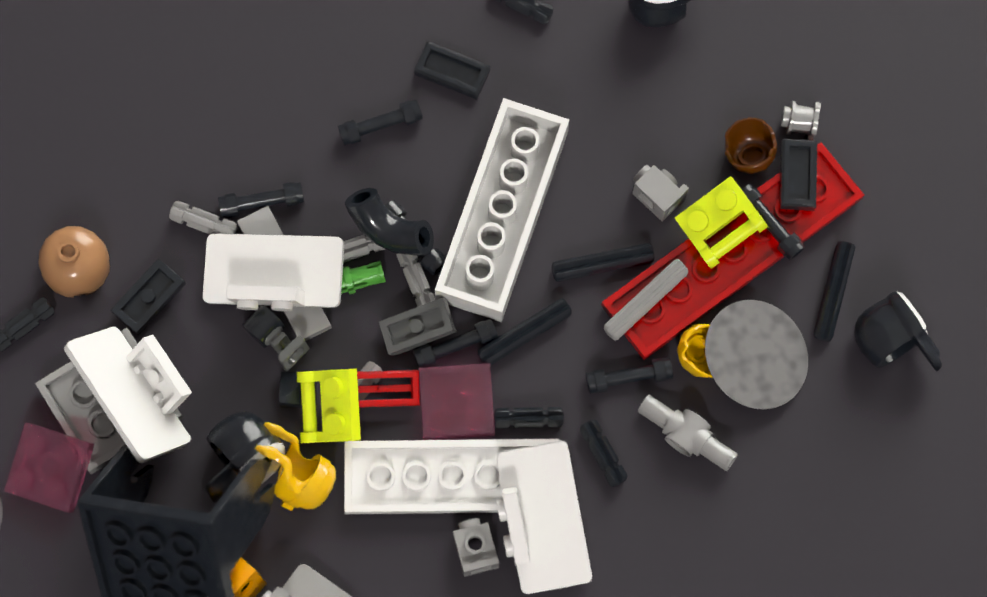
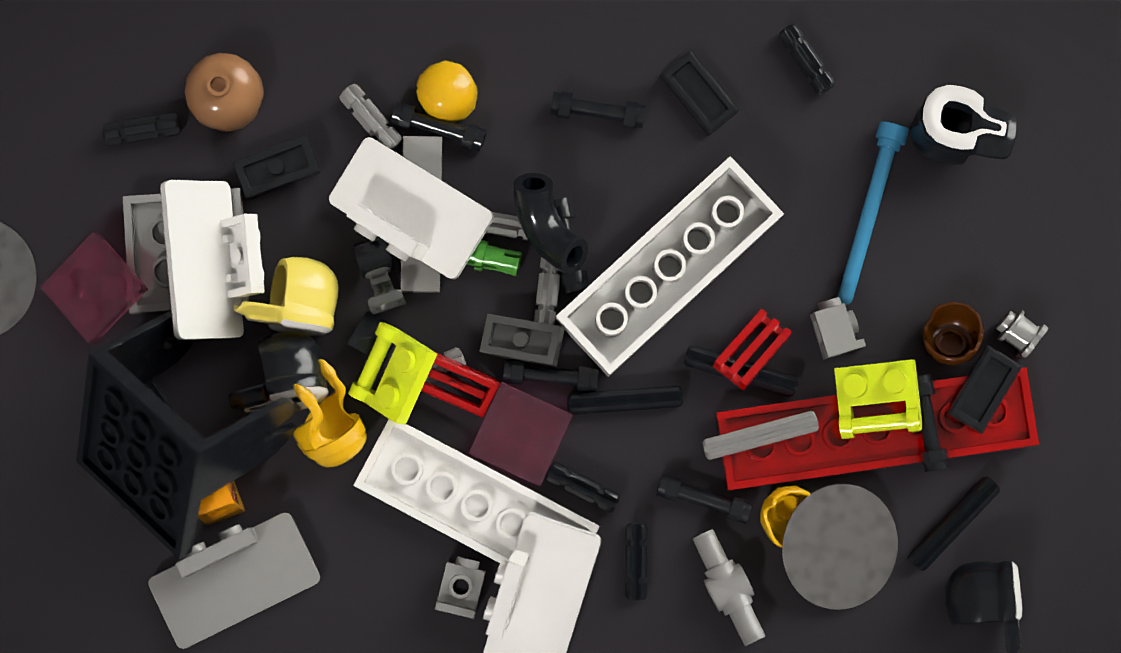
camera: 25 degrees right, 10 degrees up
none -> light yellow piece [234,257,339,336]
none -> yellow hair [416,60,478,123]
none -> red tile [713,308,792,391]
none -> dark azure piece [838,121,909,305]

